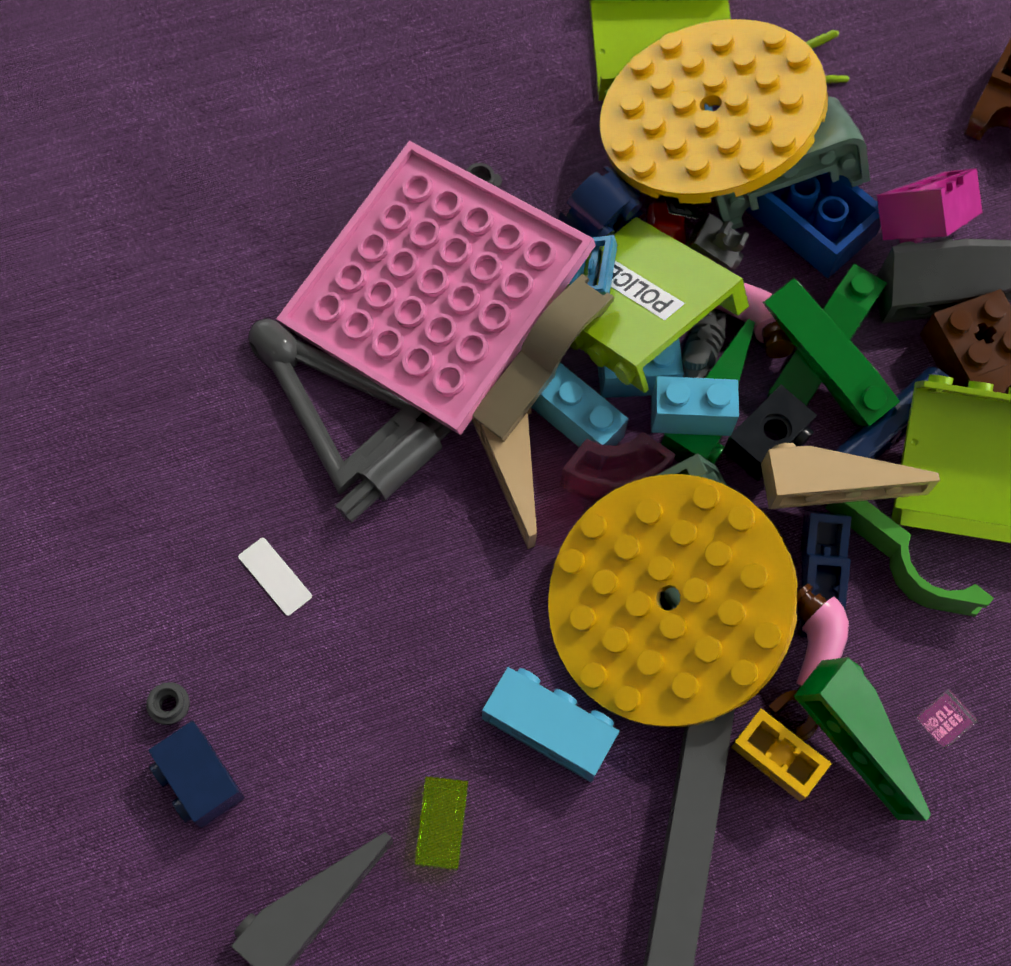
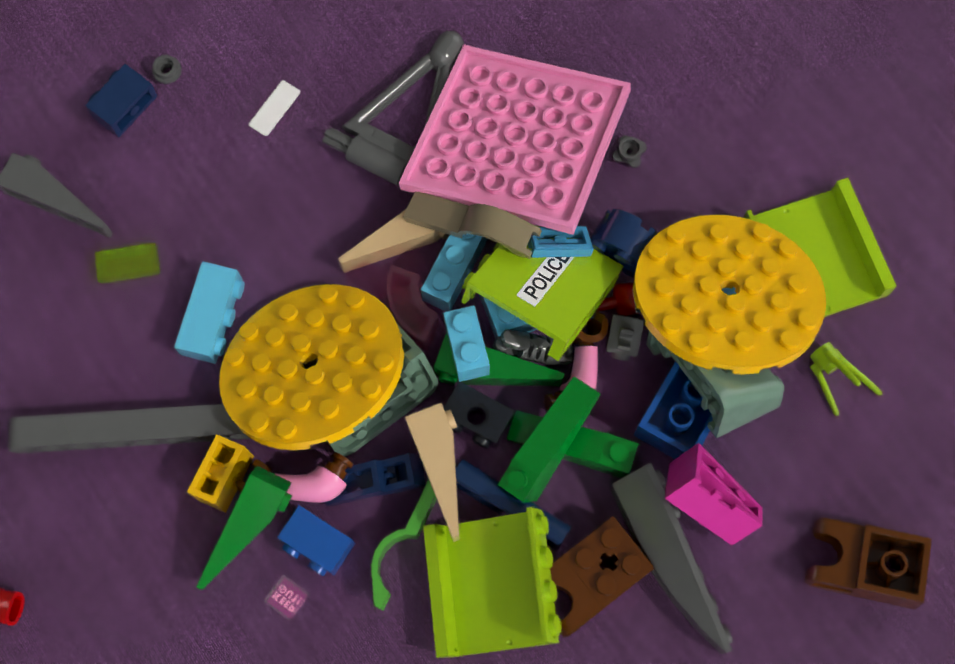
camera: 80 degrees right, 5 degrees up
none -> blue brick [277,505,356,577]

